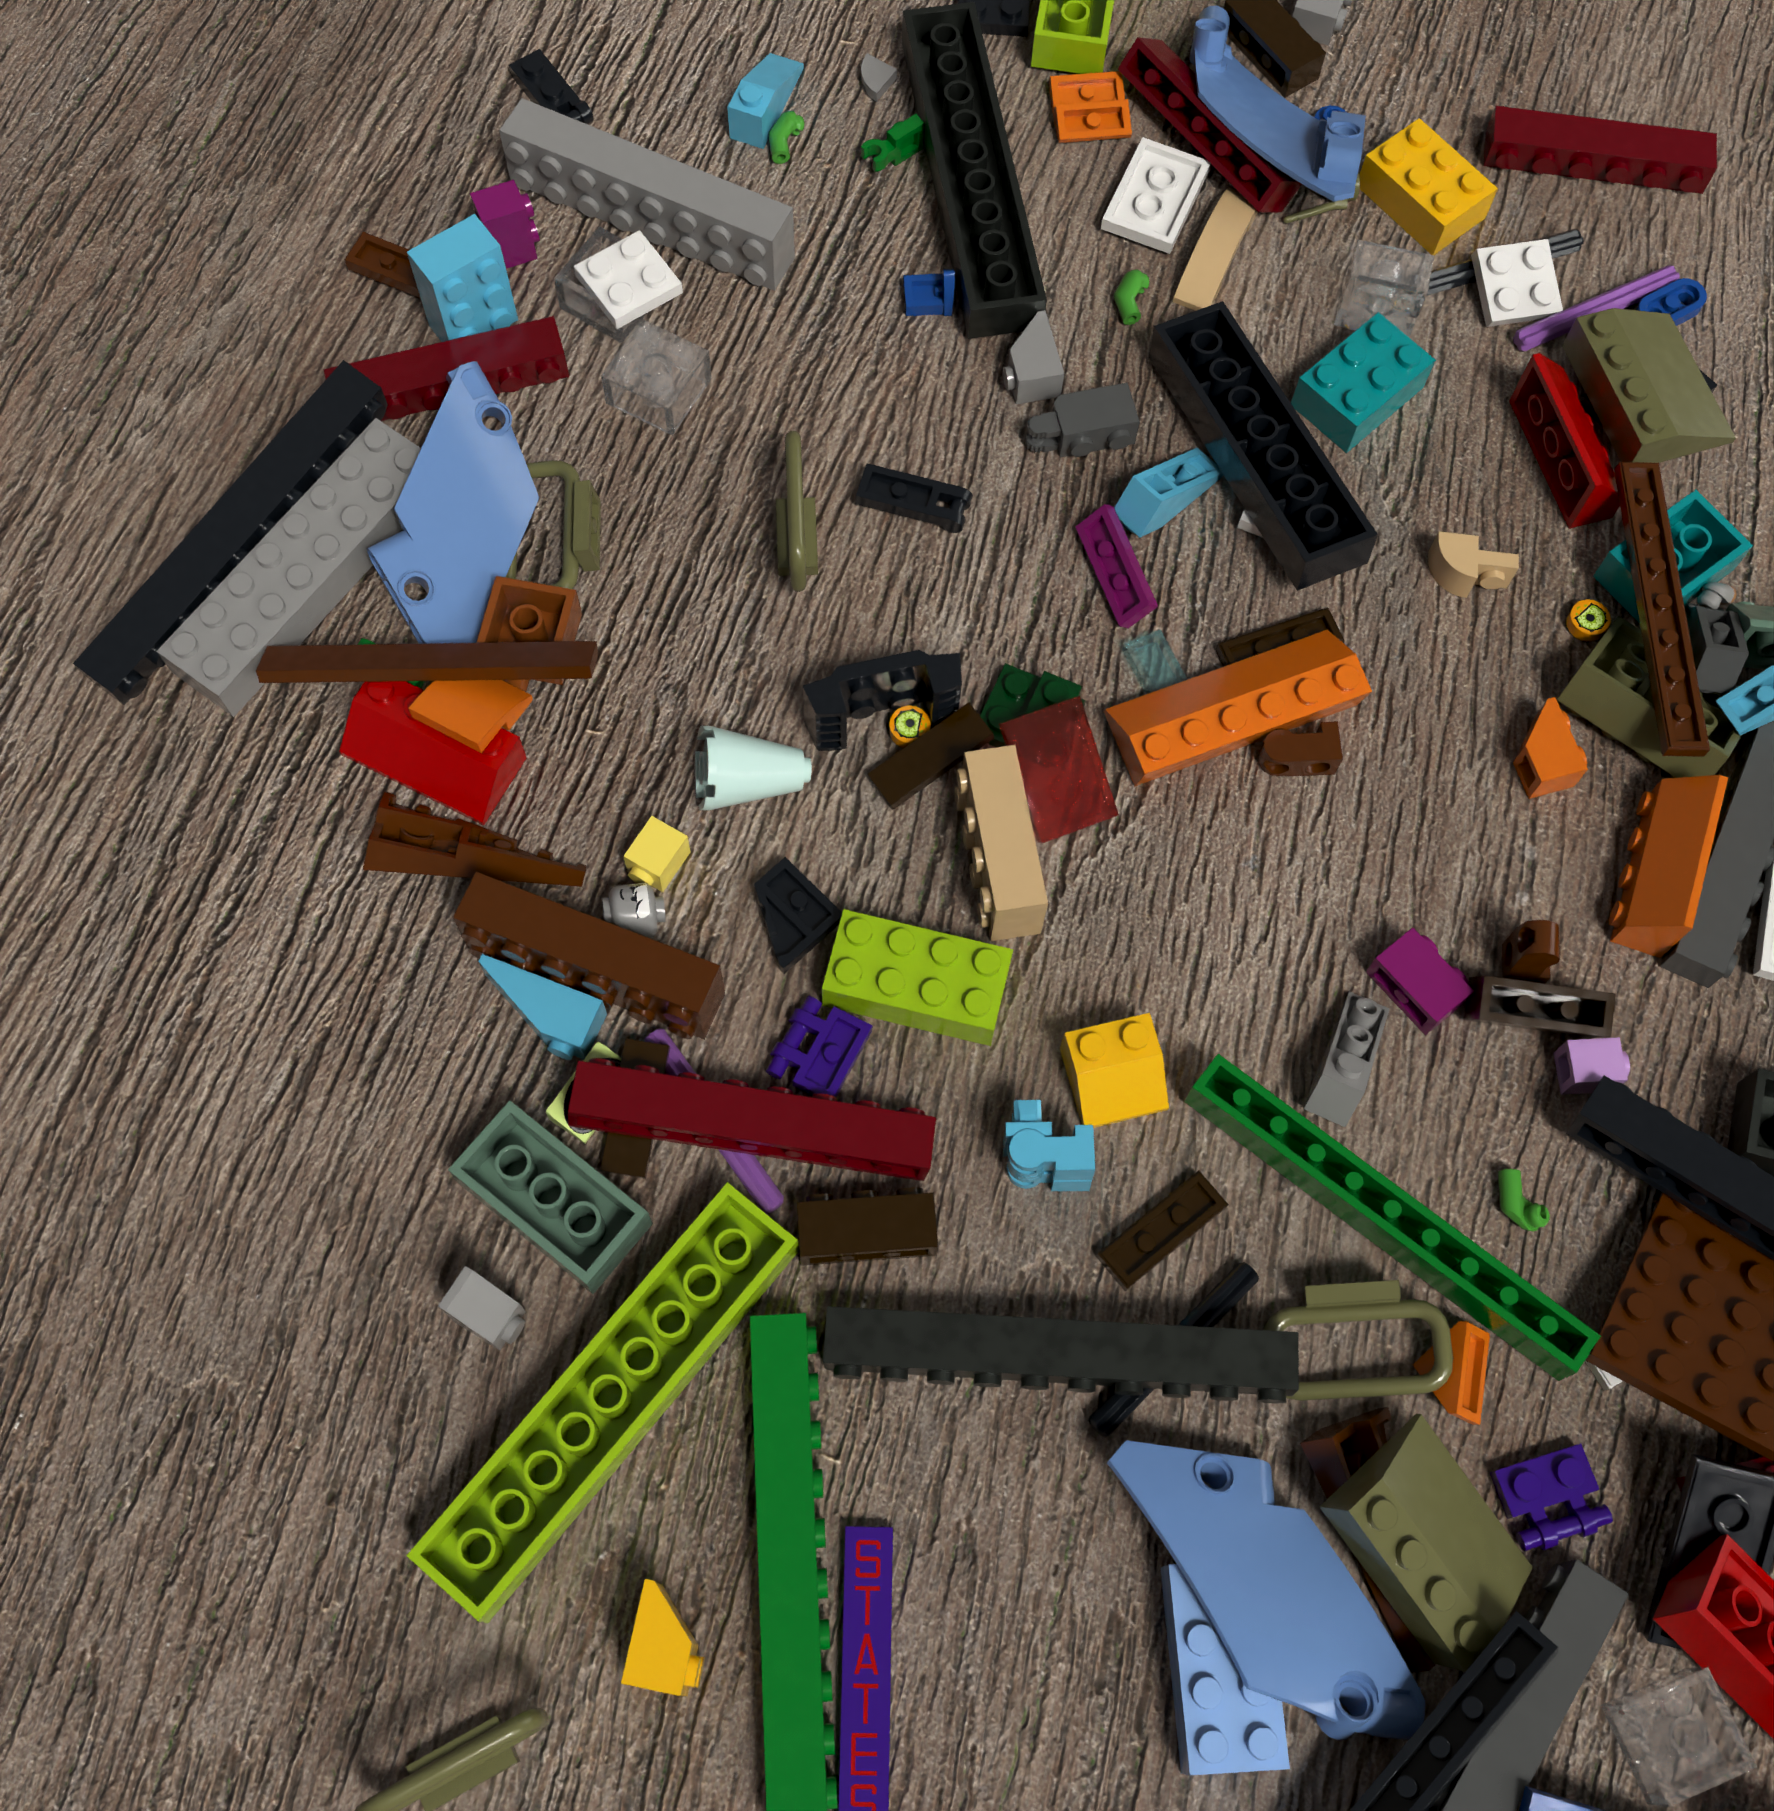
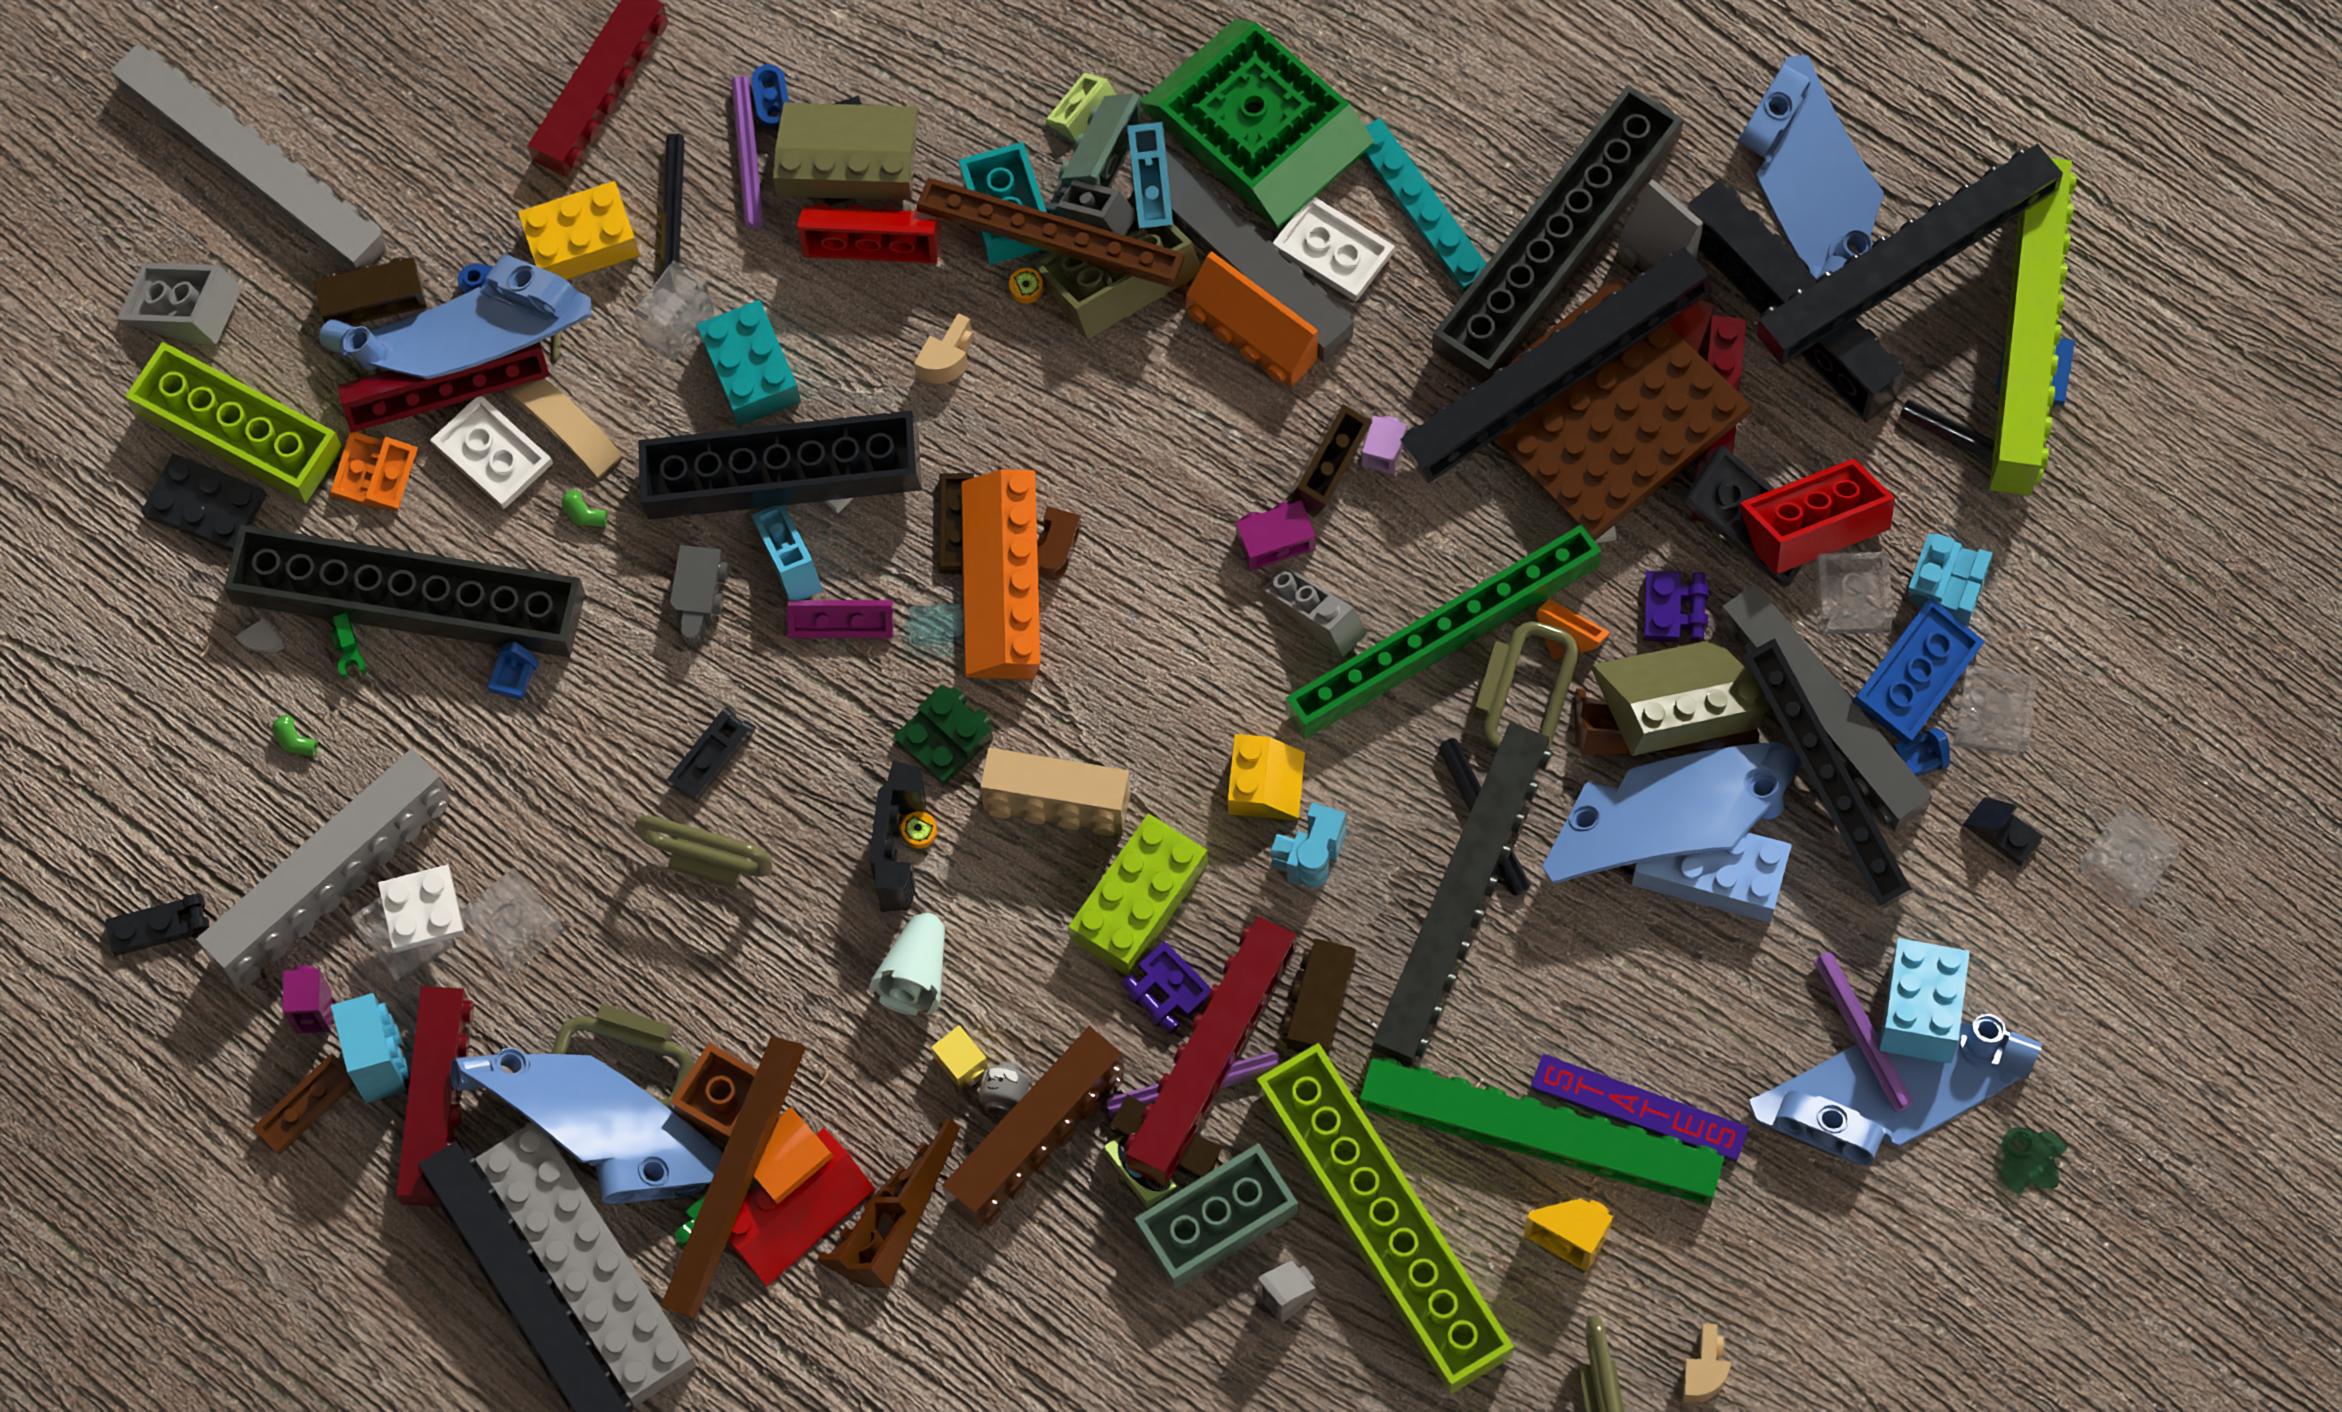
camera: 65 degrees left, 0 degrees up
medium azure slope [478,954,607,1060] -> none
medium azure slope [727,53,804,149] -> none
black wing [754,857,842,974] -> none
dark brown tile [867,702,994,810] -> none
clear red tile [999,696,1119,843] -> none
light grey slope [1003,310,1064,405] -> none
dark brown tile [1096,1170,1229,1291] -> none
white plate [1471,239,1563,327] -> none
bright green arm [1498,1169,1550,1231] -> none
reddish brown leg [1502,920,1560,984] -> none
orange slope [1513,697,1588,799] -> none
light grey arm [1697,582,1737,610] -> none

